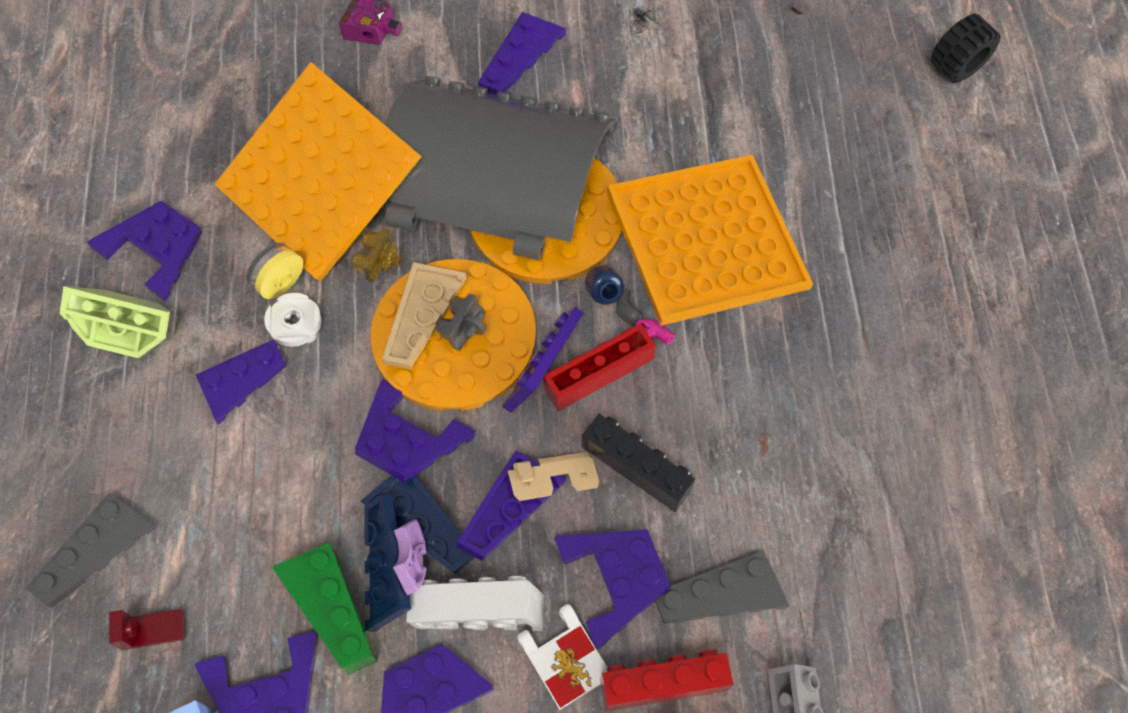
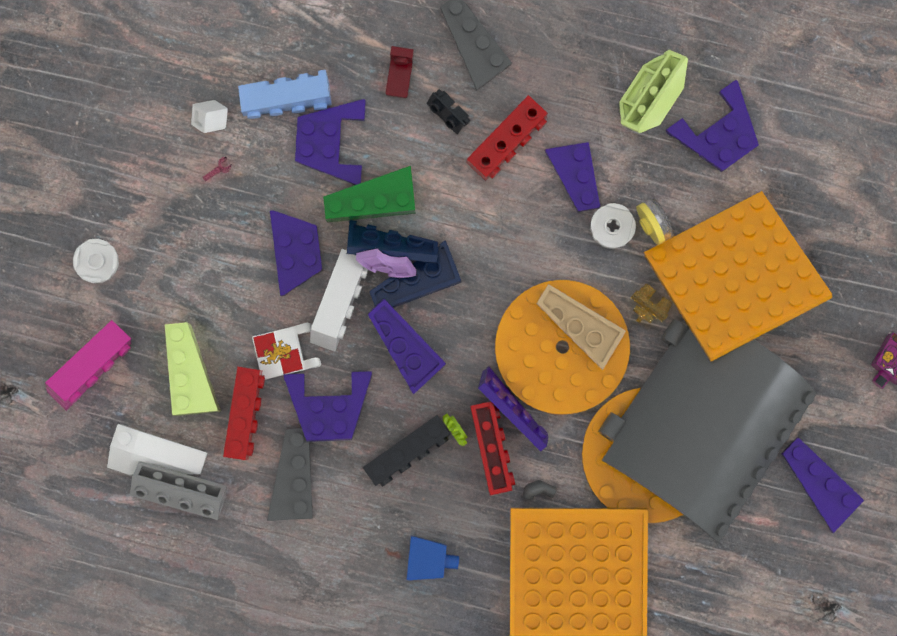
camera: 105 degrees right, 20 degrees up
dark purple wing [355,379,475,482] -> none
dark grey hips [436,293,486,351] -> none
tan piece [508,451,599,501] -> none
dark blue head [585,265,624,305] -> none
dark pink arm [634,319,675,345] -> none
none -> blue torso [407,536,459,580]
none -> black hinge [426,89,471,134]
none -> lime gear [443,413,468,446]
none -> red brick [466,95,548,181]

